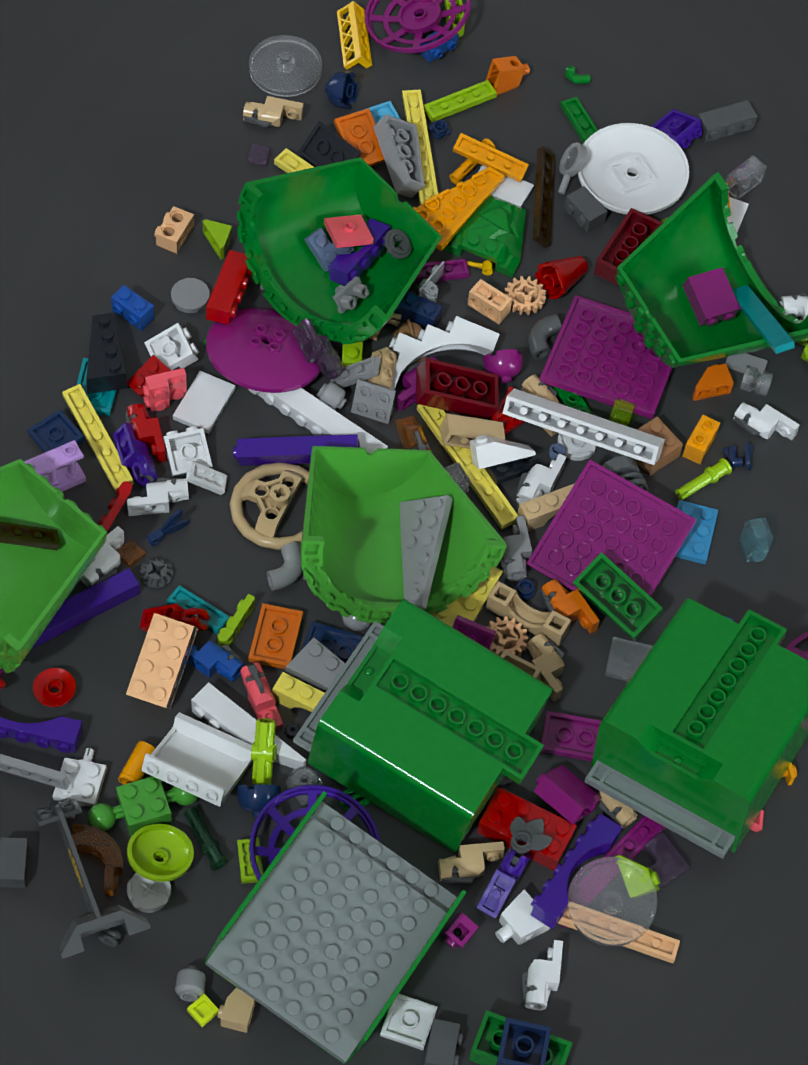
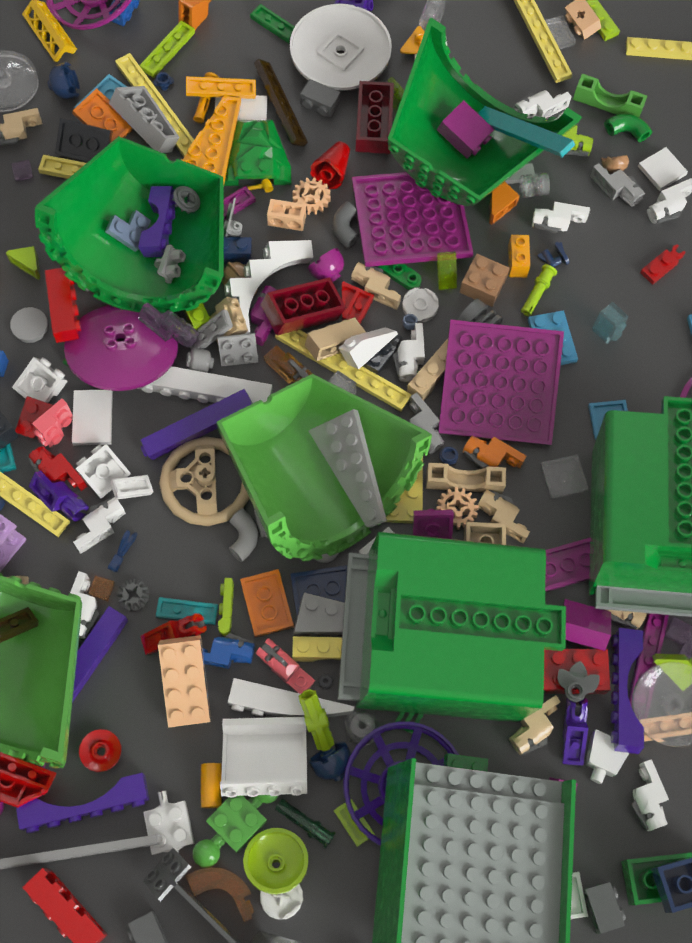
camera: 25 degrees left, 10 degrees up
red hinge [97,481,133,531] -> none
coral plate [324,214,374,248] -> none
white brick [502,388,665,465] -> none
light grey piece [558,142,587,195] -> none
green brick [573,552,664,642] -> none

